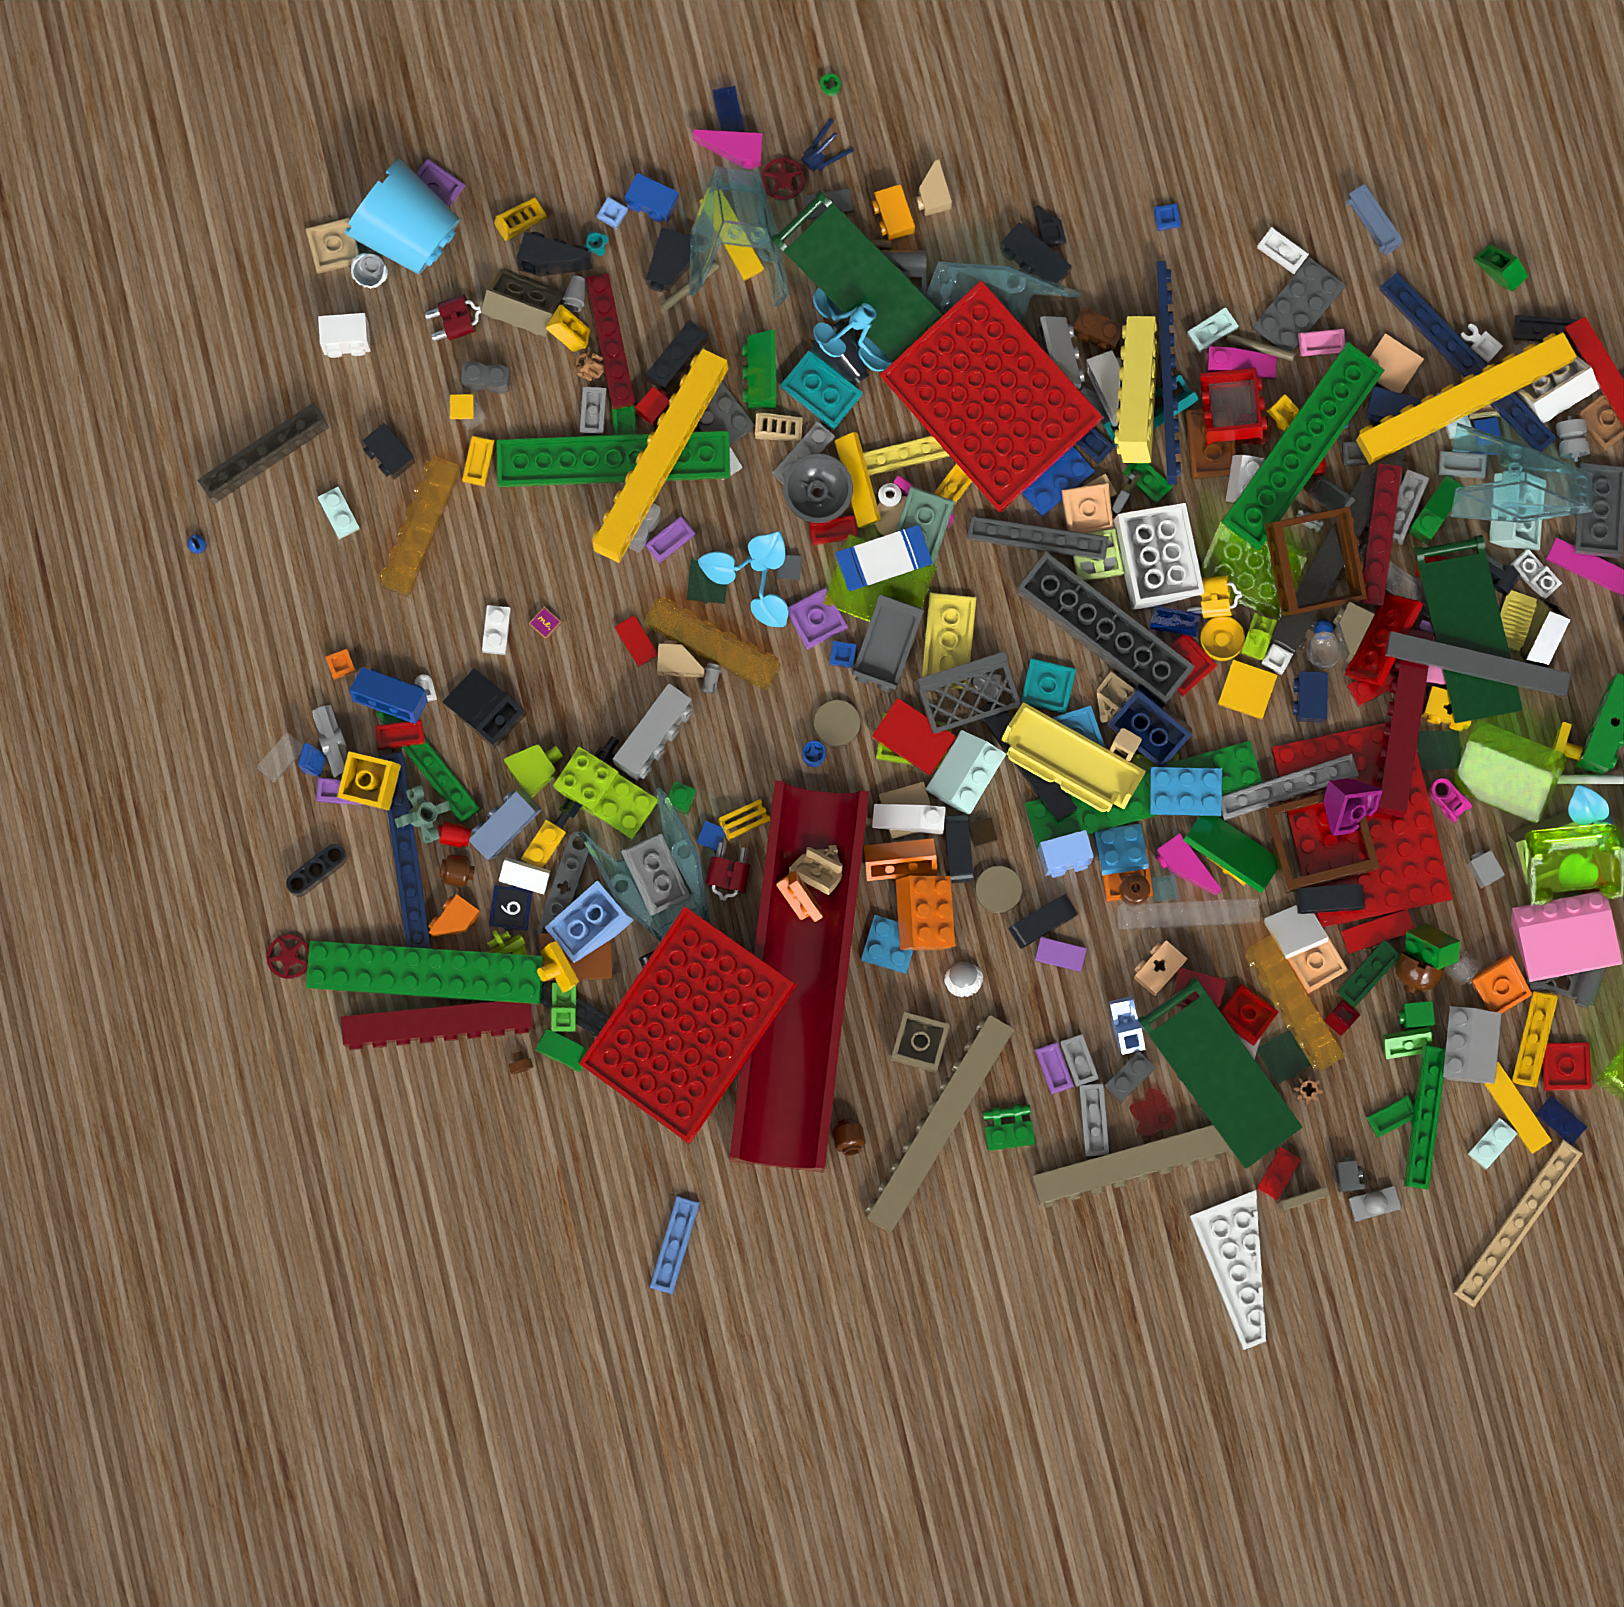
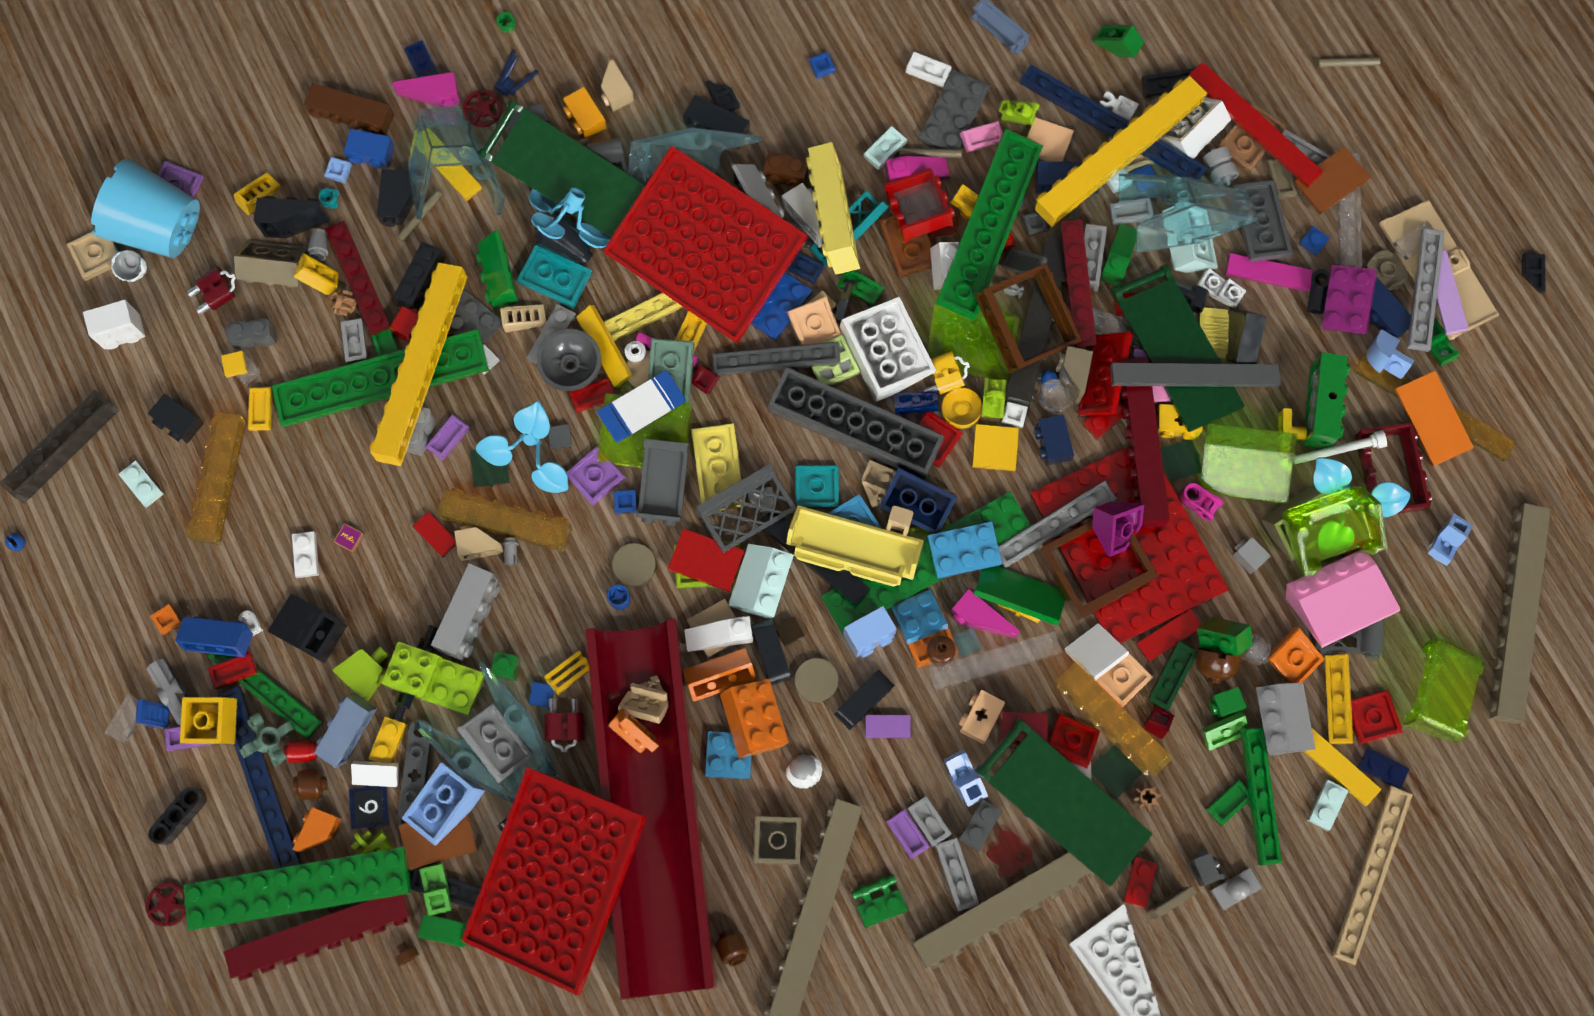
camera: 10 degrees left, 5 degrees down
yellow tile [537,940,579,993] -> none
dark blue plate [1157,261,1181,485] -> none
black beam [1295,884,1365,914] -> none
none -> reddish brown brick [304,83,394,136]
none -> dark red plate [691,365,720,394]
none -> lime hips [999,100,1040,125]

